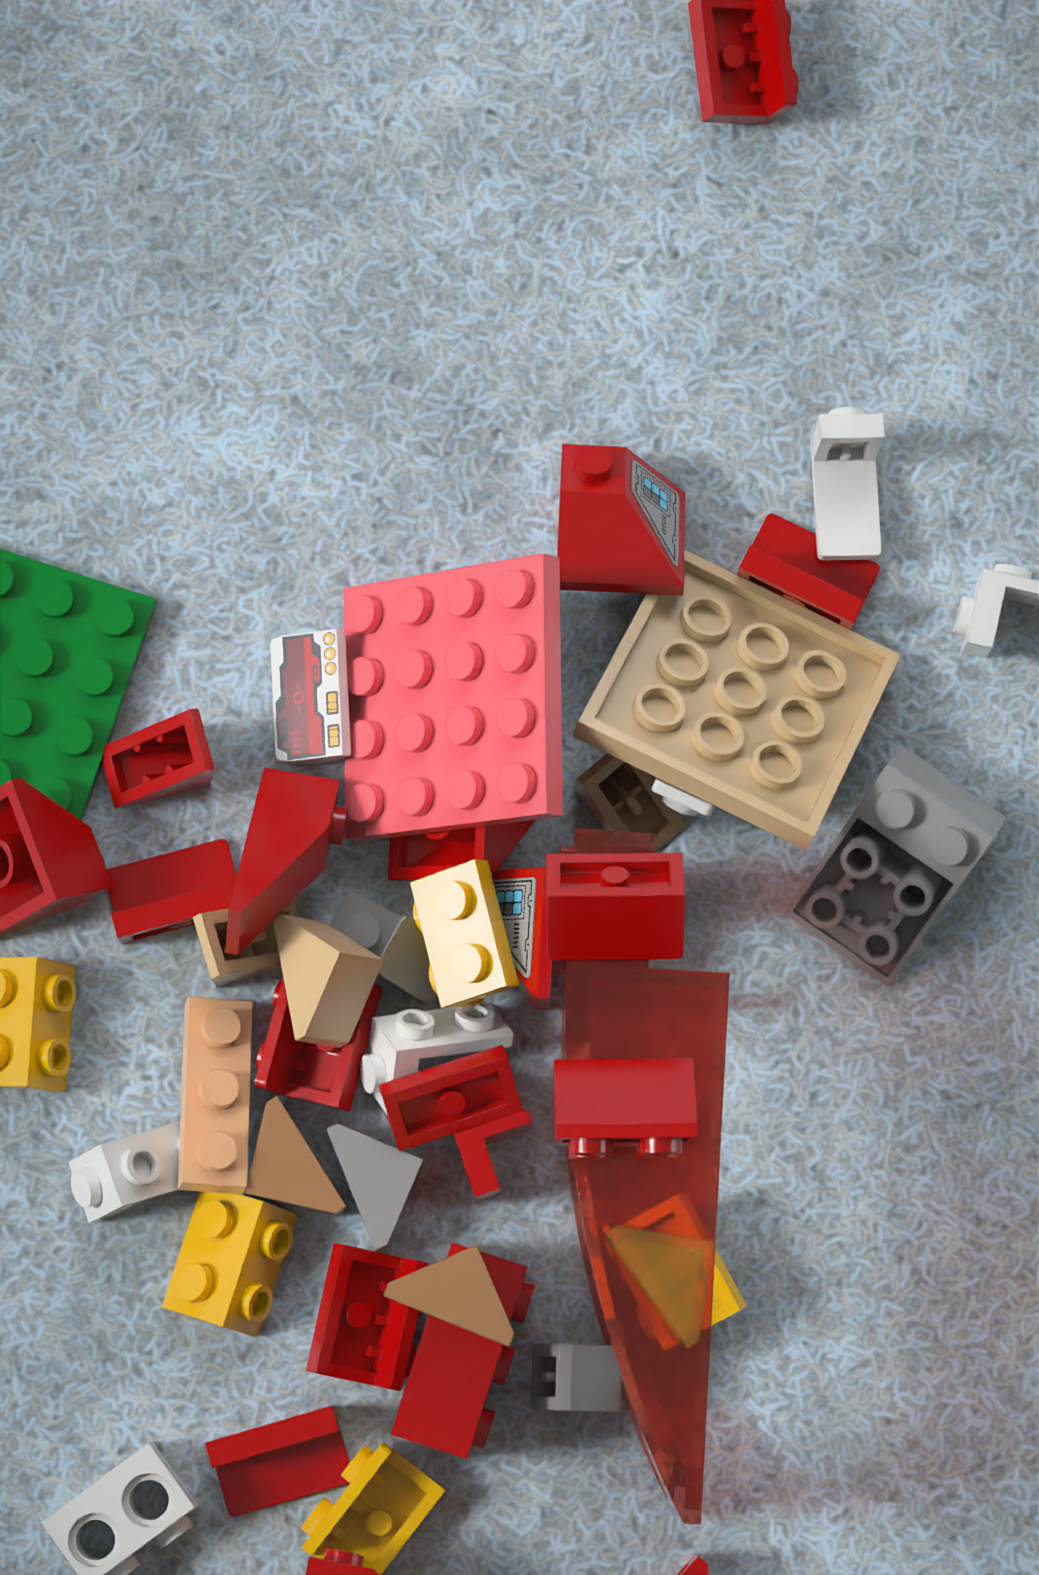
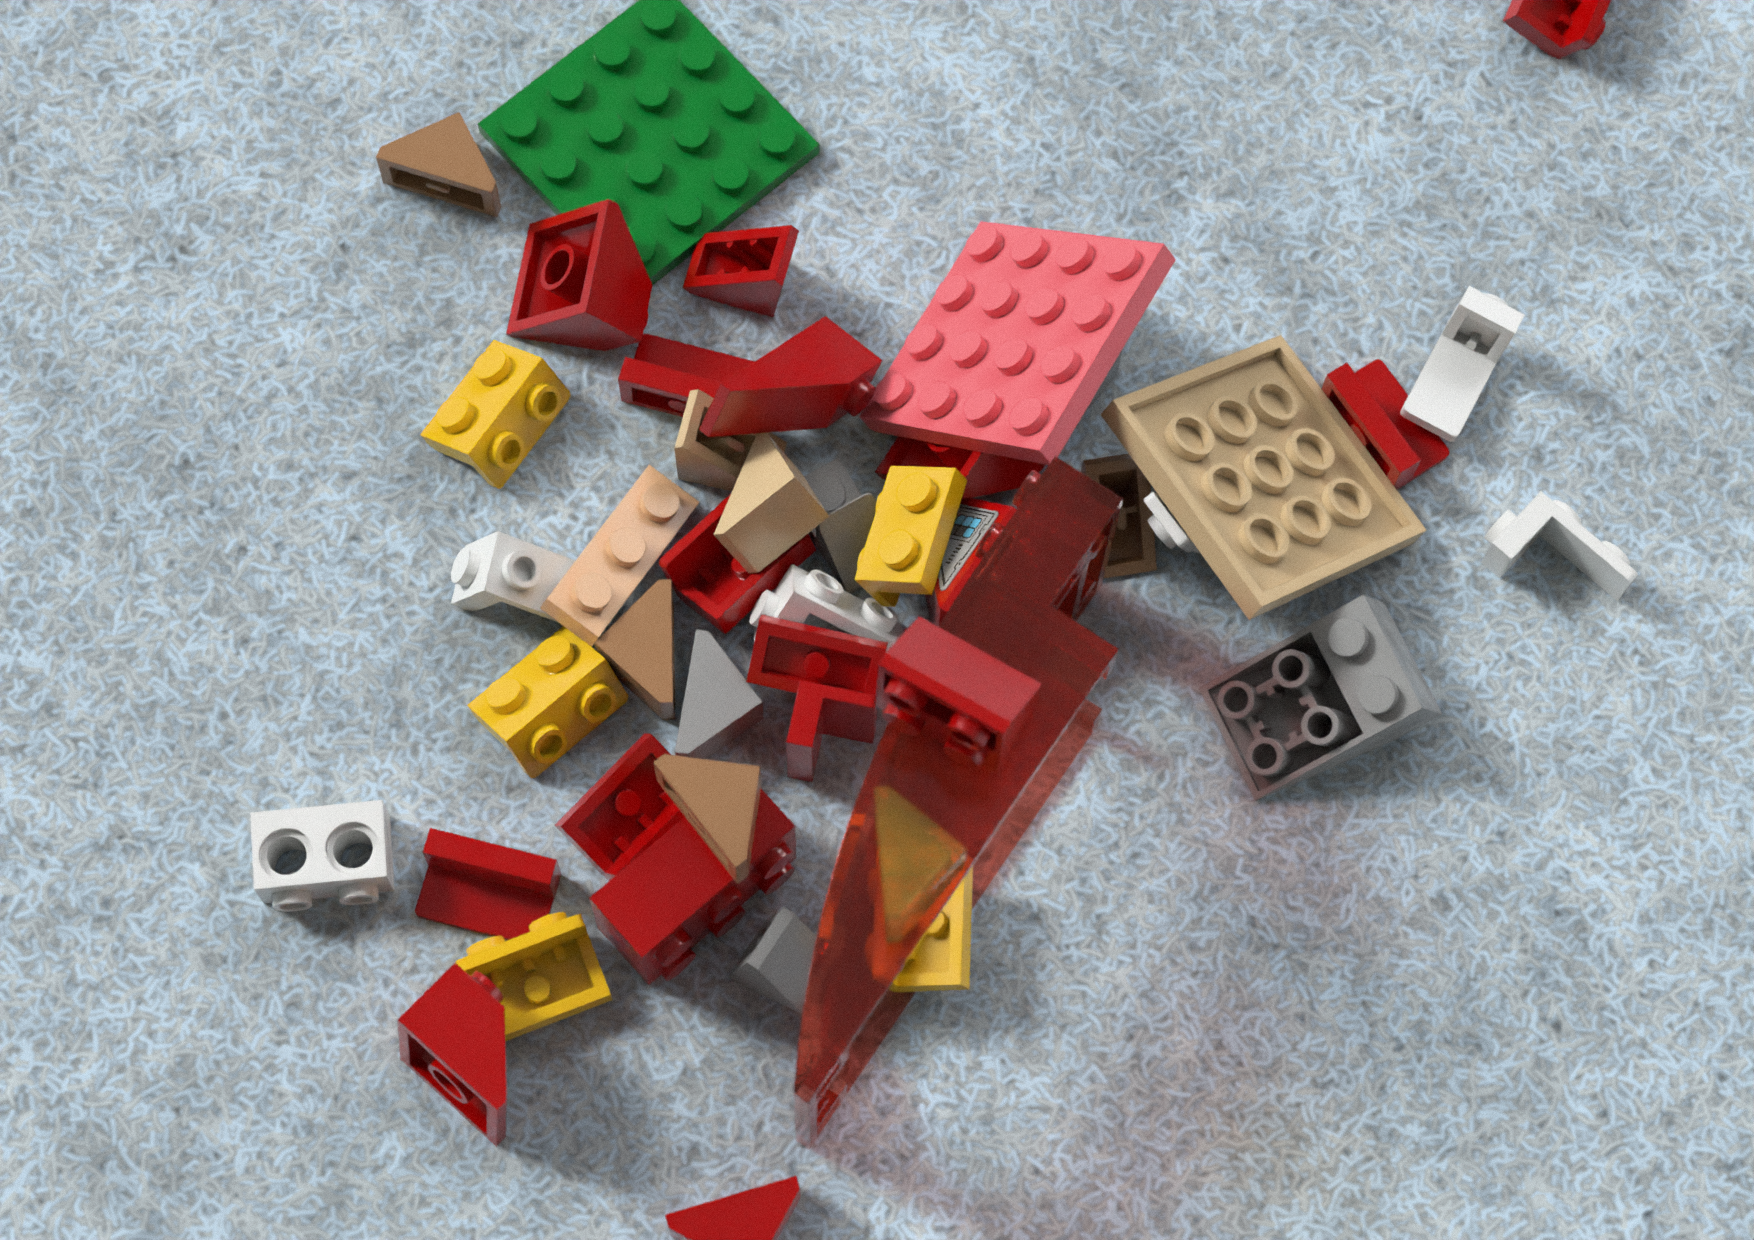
camera: 30 degrees right, 10 degrees down
slope [270,629,351,765] -> none
red panel [546,853,685,961] -> none
red slope [557,444,685,596] -> none

